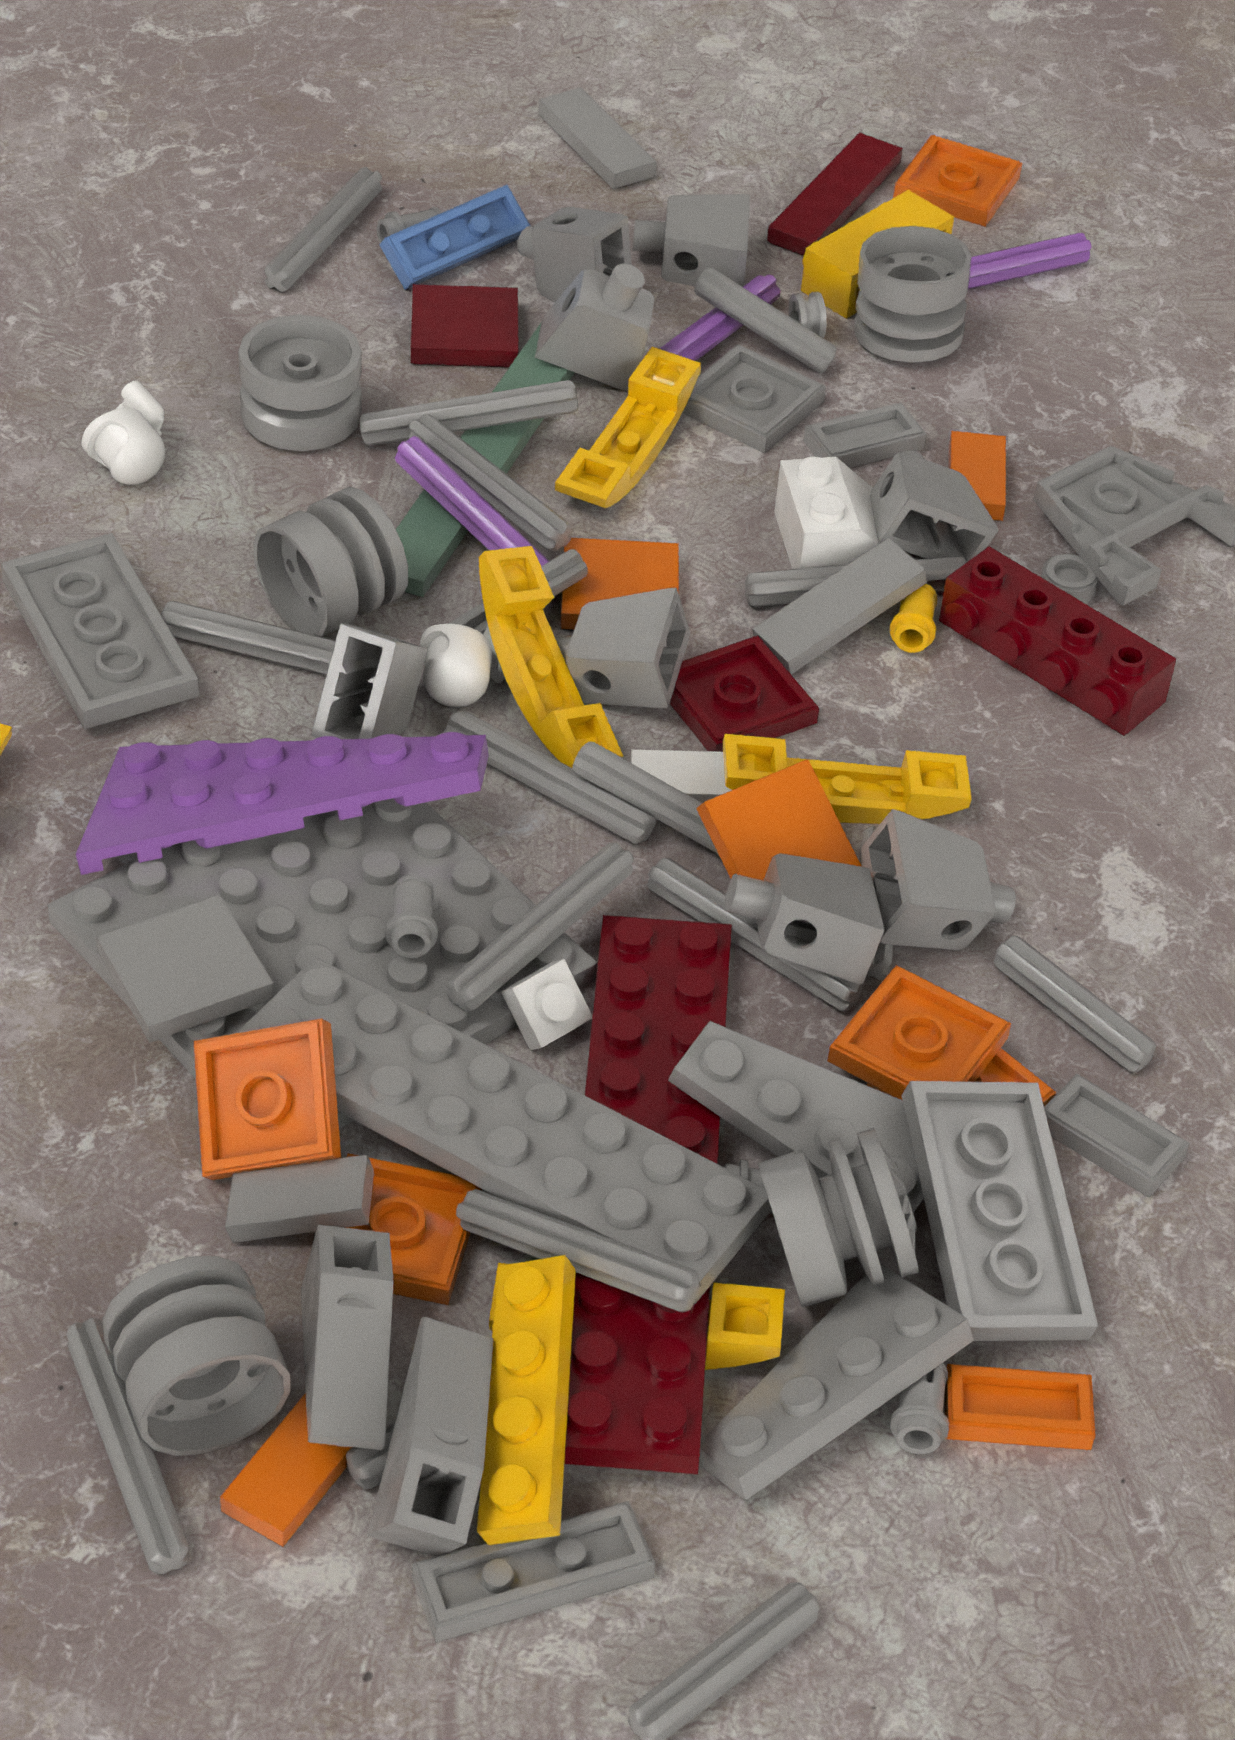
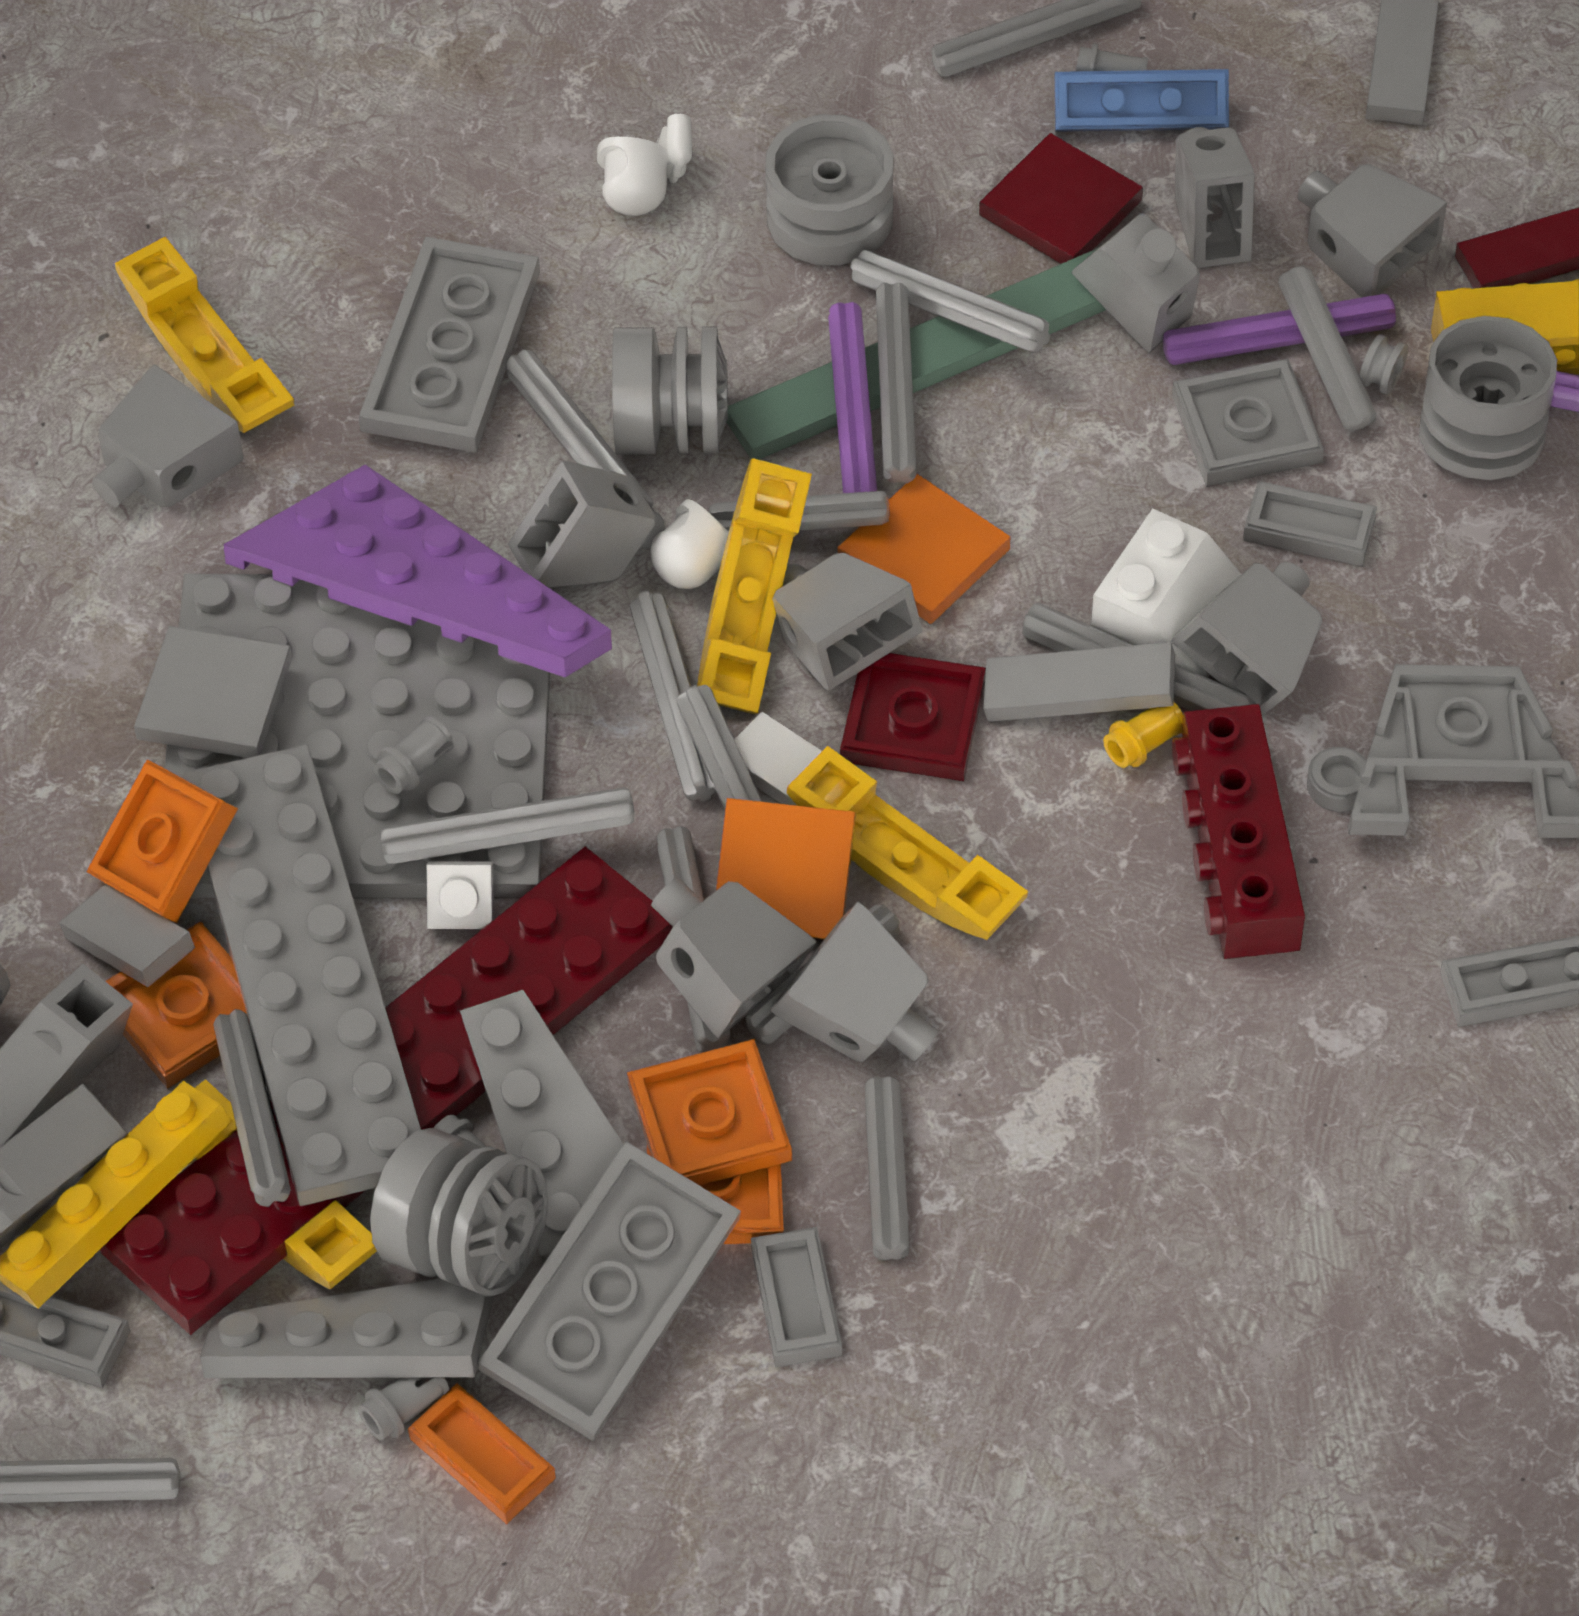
camera: 45 degrees right, 10 degrees up
yellow slope [555,347,701,508] -> none
orange tile [948,431,1006,521] -> none

